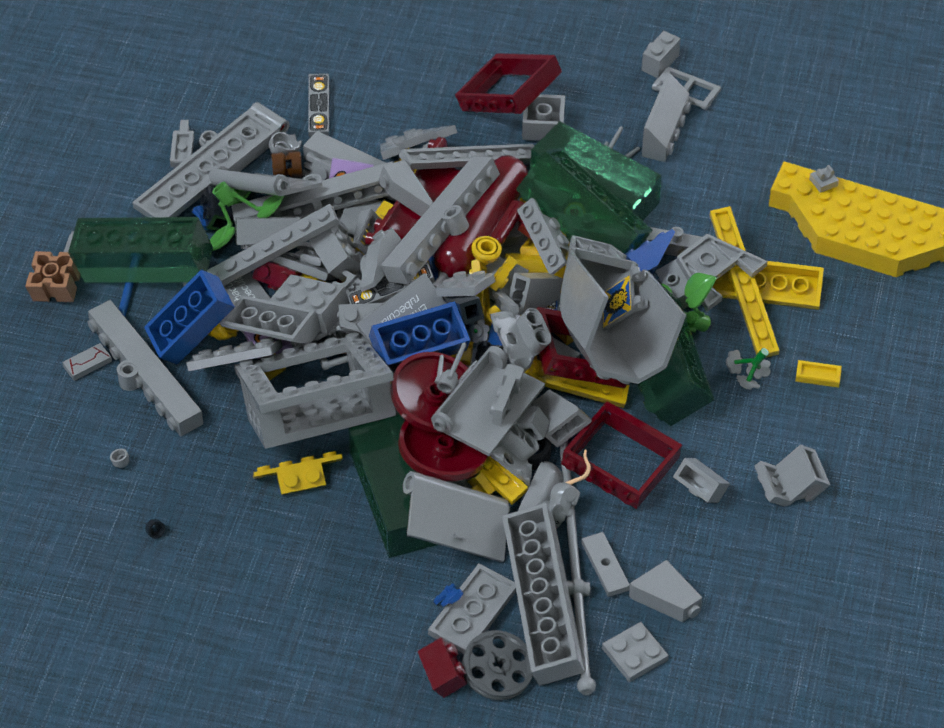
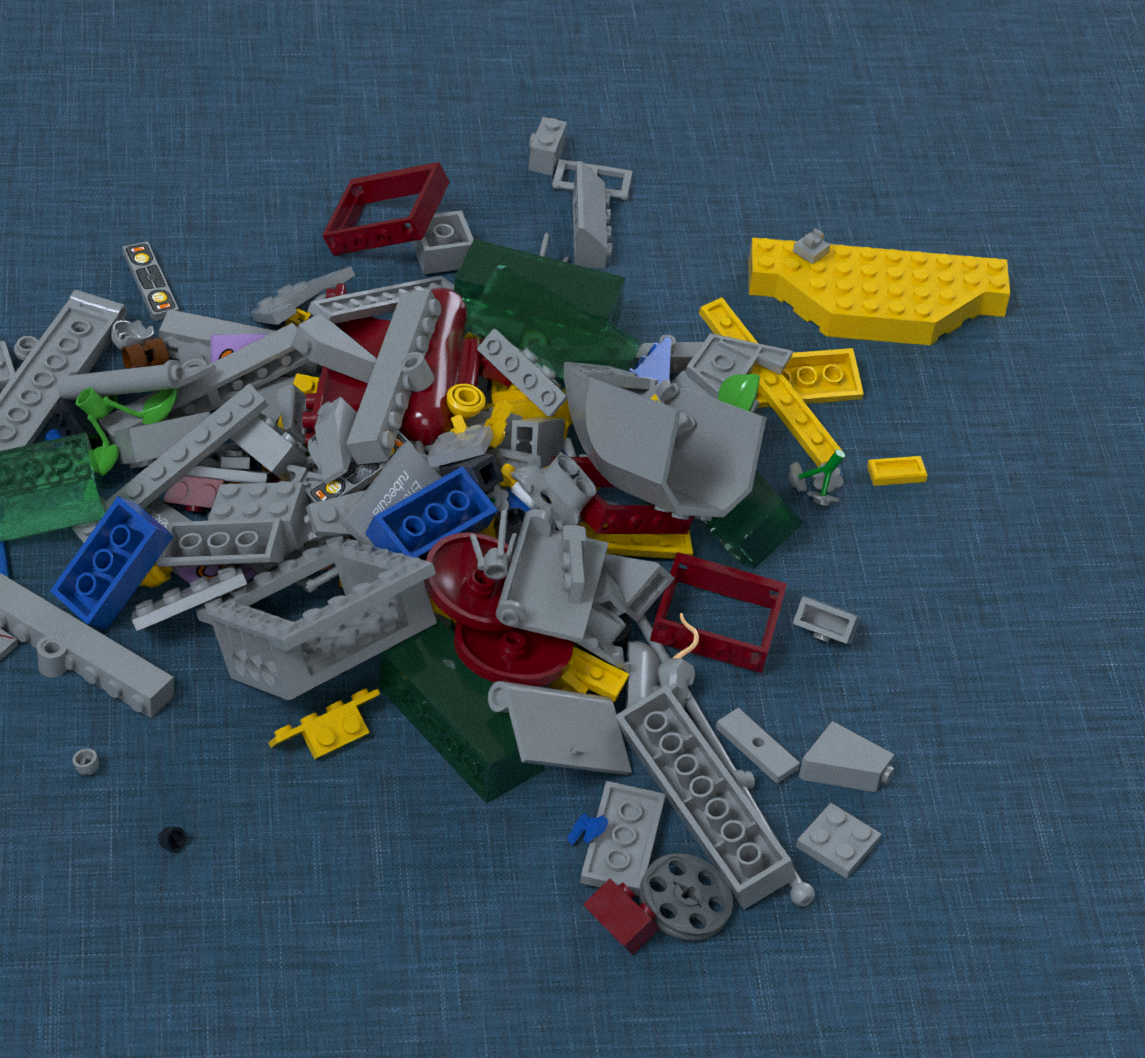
camera: 25 degrees left, 5 degrees down
light grey piece [755,445,830,506] -> none

